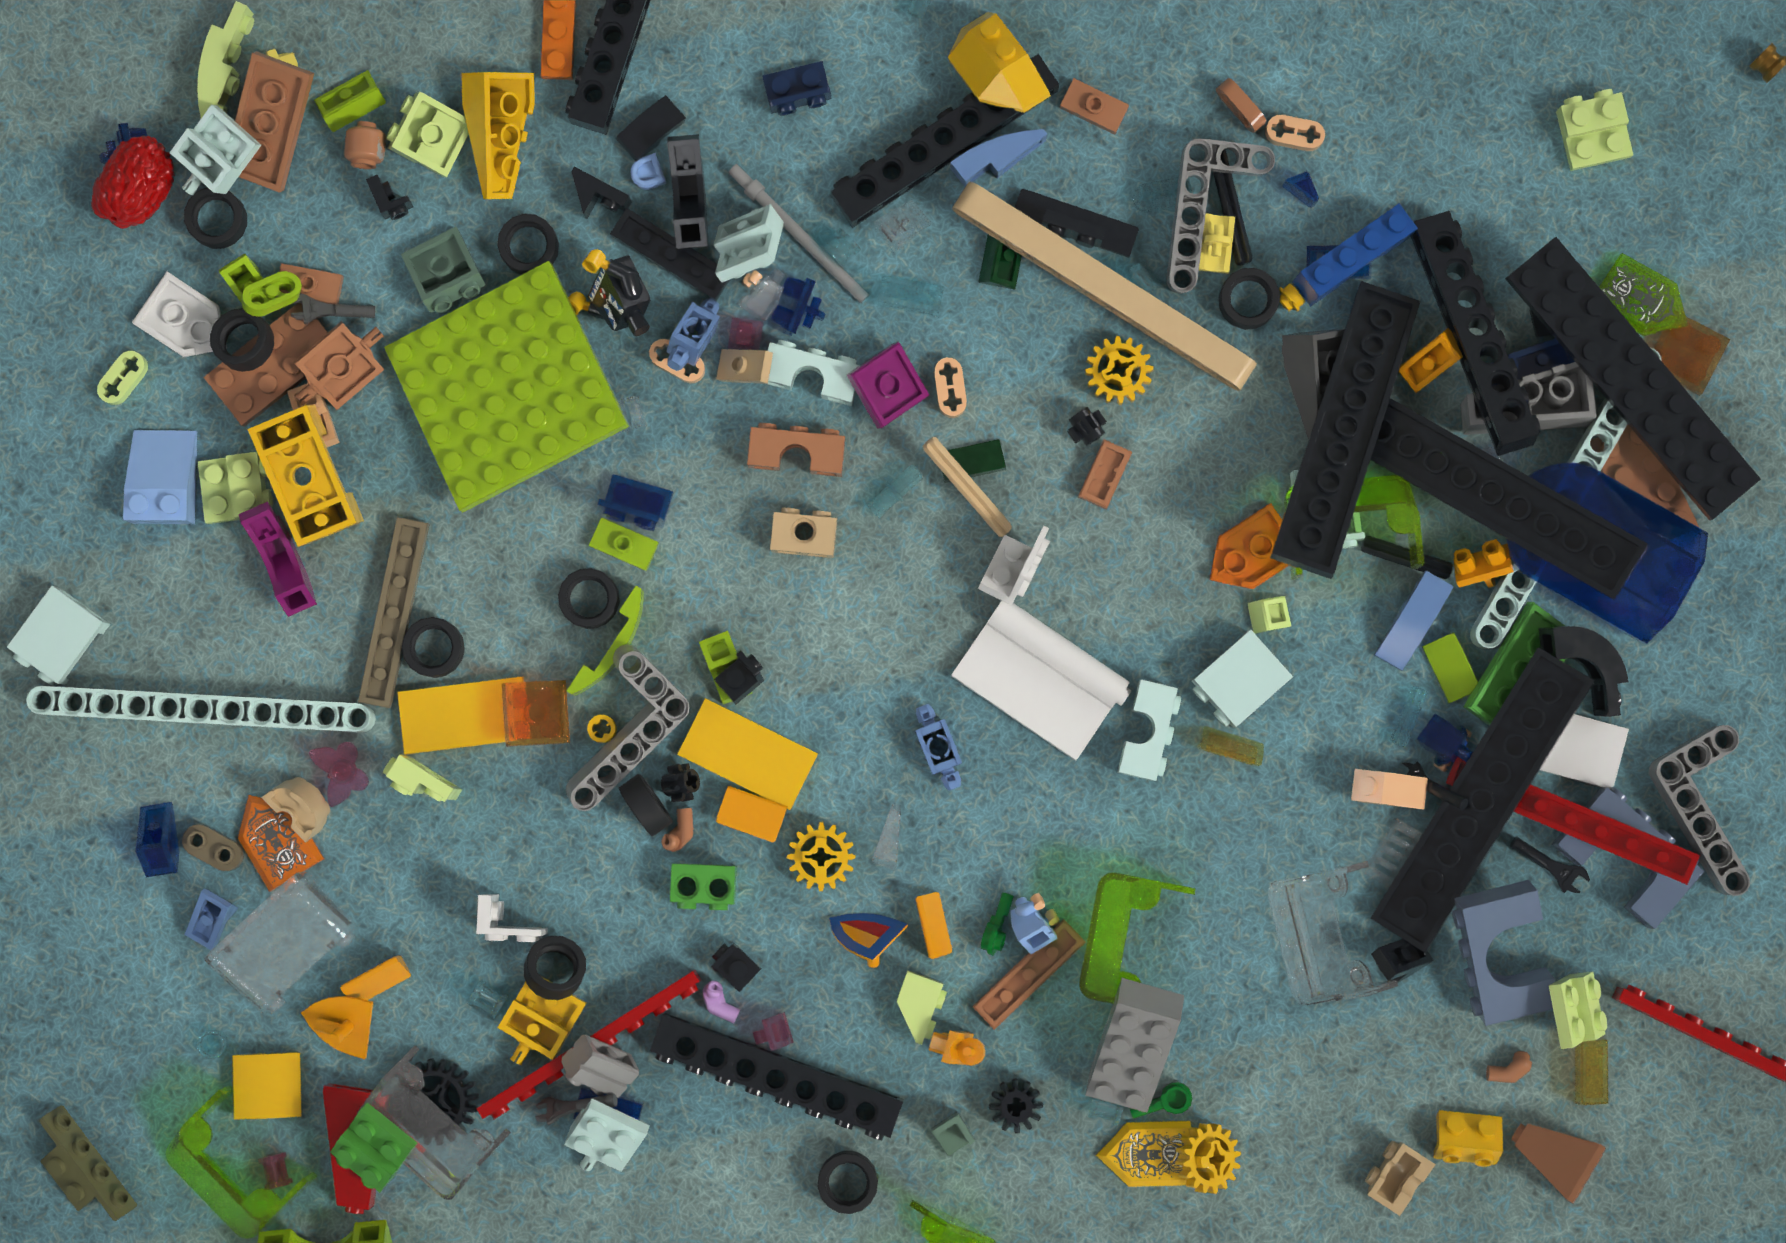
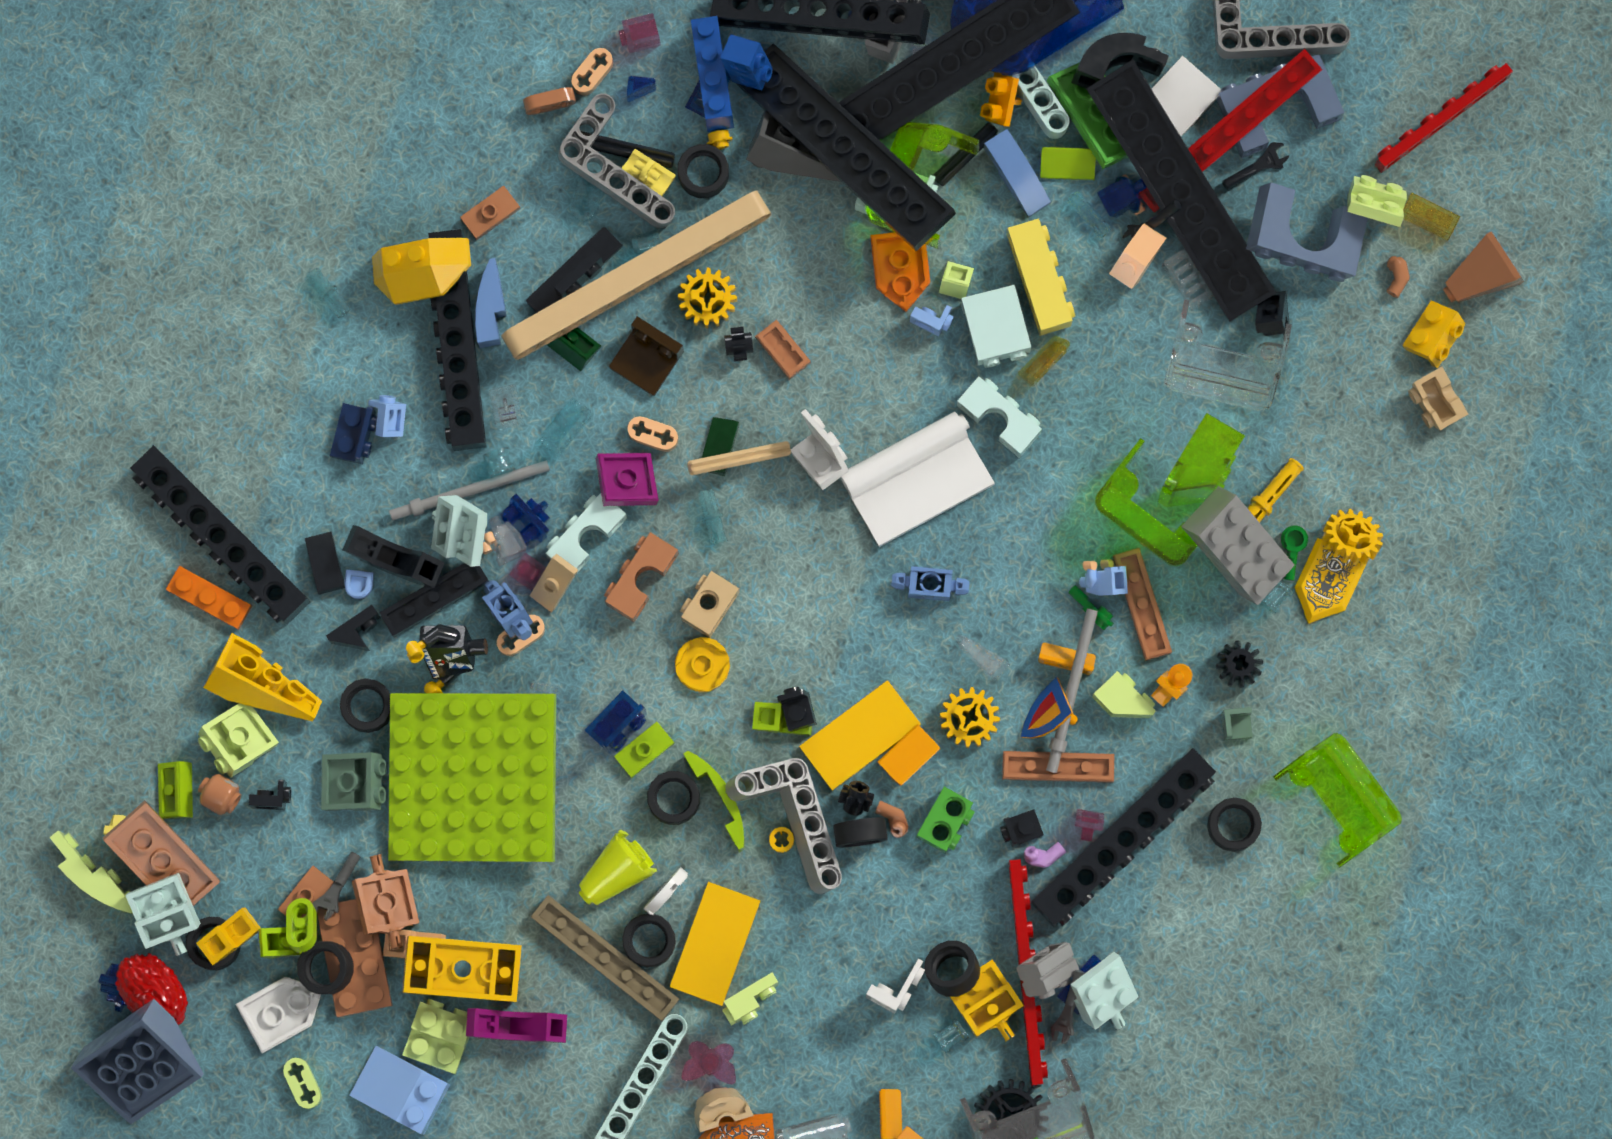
camera: 65 degrees left, 5 degrees down
clear orange plate [501,680,570,747] -> none
light orange slope [1398,328,1463,393] -> none
none -> sand blue slope [71,999,204,1124]
none -> yellow slope [196,907,261,965]
none -> light blue bracket [368,395,406,437]
none -> neon yellow cone [579,830,657,905]
none -> dark brown bracket [609,316,684,396]
none -> clear pink brick [618,13,661,53]
none -> white tile [643,867,688,915]
none -> yellow tile [675,637,730,693]
none -> blue brick [720,34,772,91]
none -> light blue bracket [910,305,954,337]
none -> nougat tile [1002,751,1114,783]
none -> light yellow brick [1006,218,1075,336]
none -> light grey bar [1046,609,1098,773]
none -> clear neon green windscreen [1157,413,1245,507]
none -> yellow pin [1247,458,1304,523]

